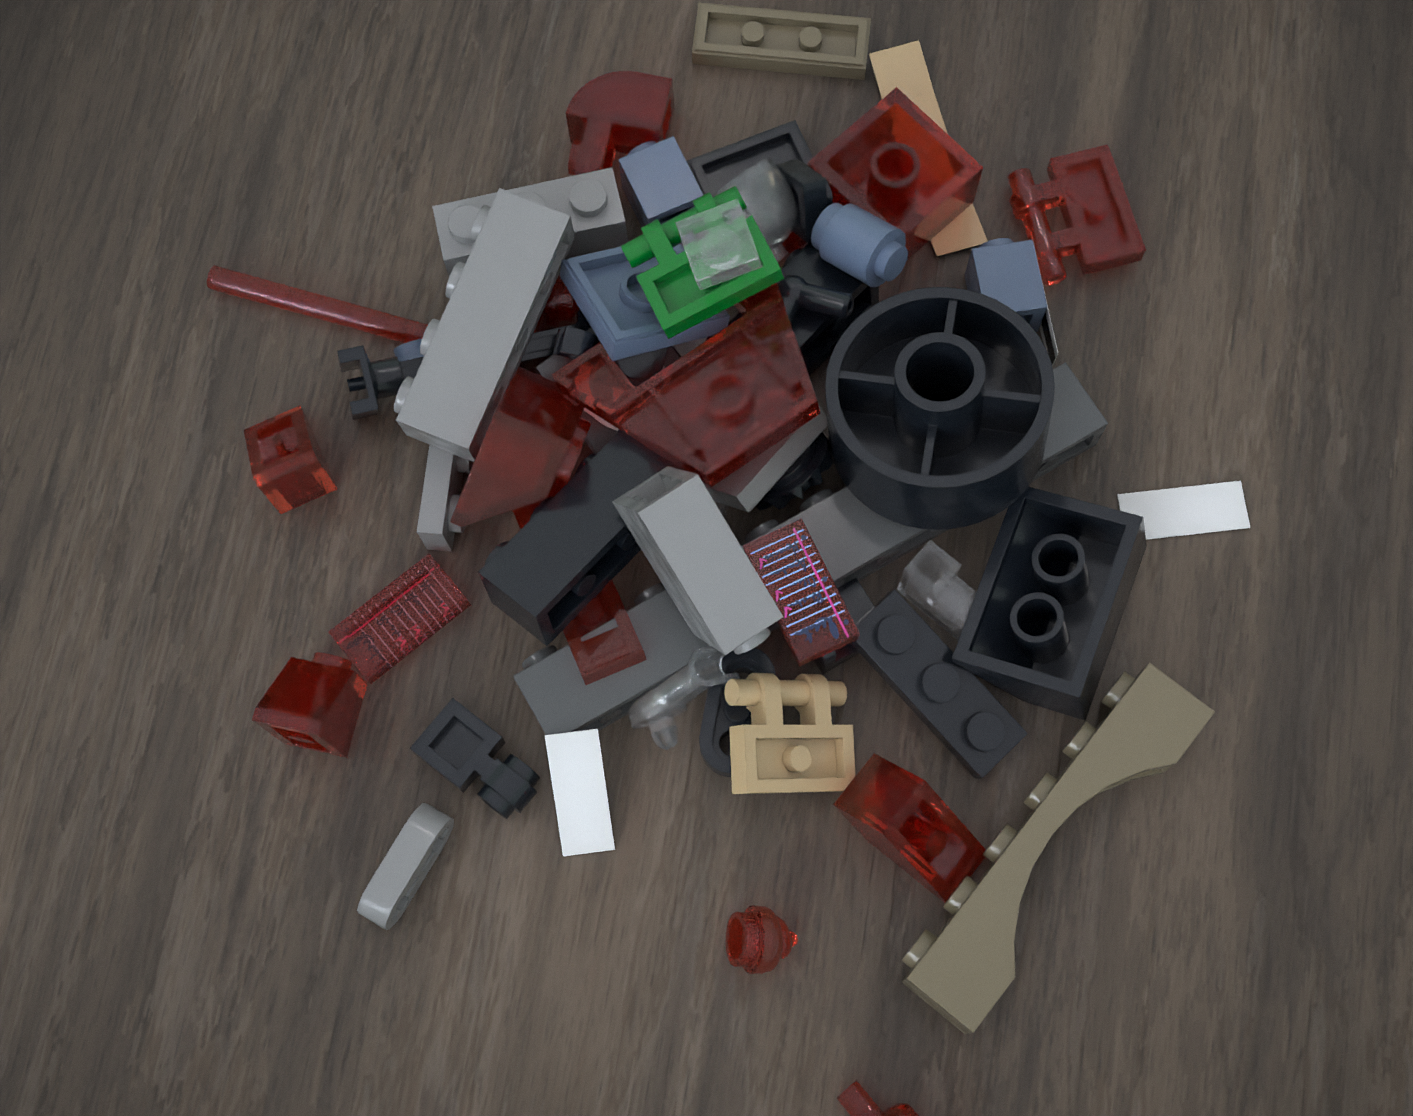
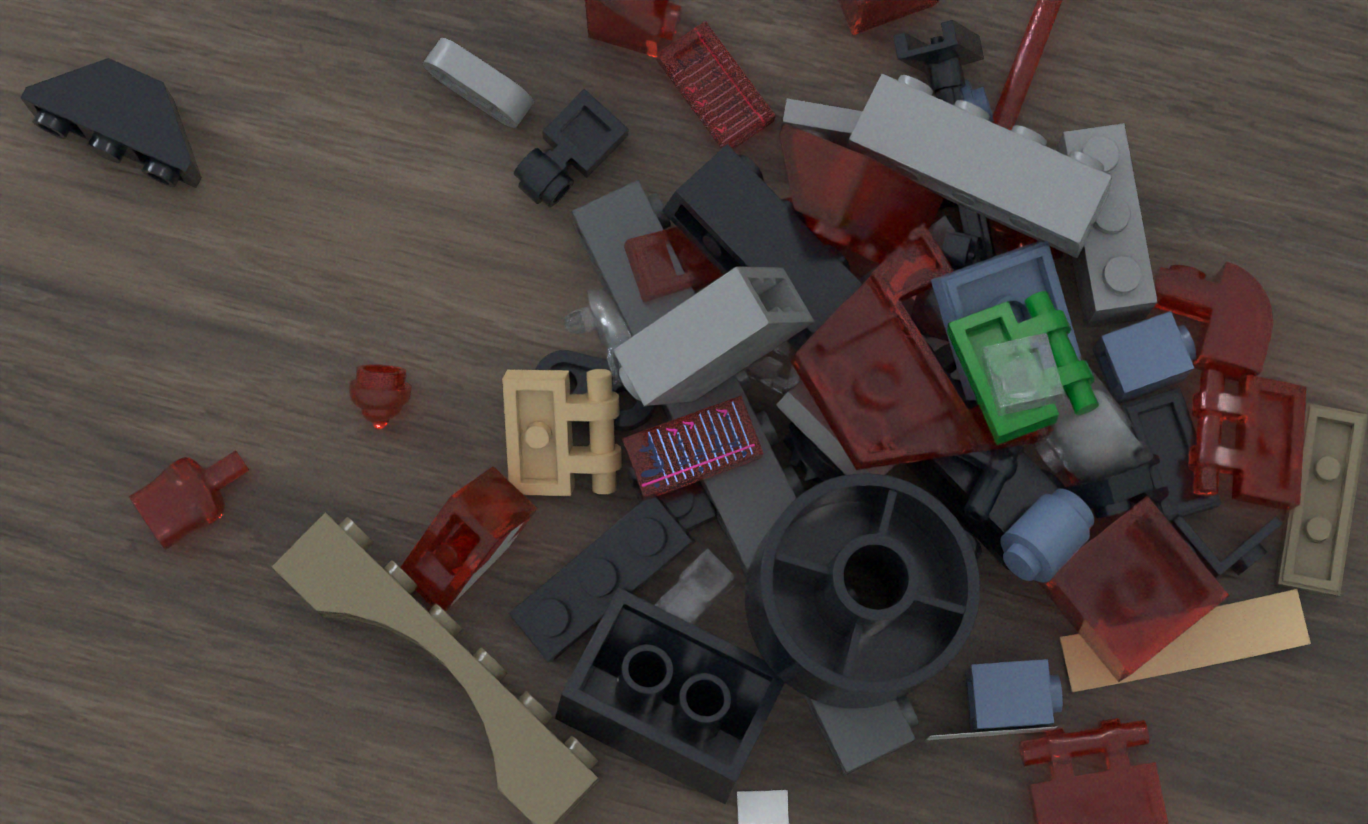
camera: 90 degrees right, 5 degrees up
white sticker [545,729,615,856] -> none
none -> black bracket [1162,514,1283,584]
none -> clear red plate [1188,370,1306,511]

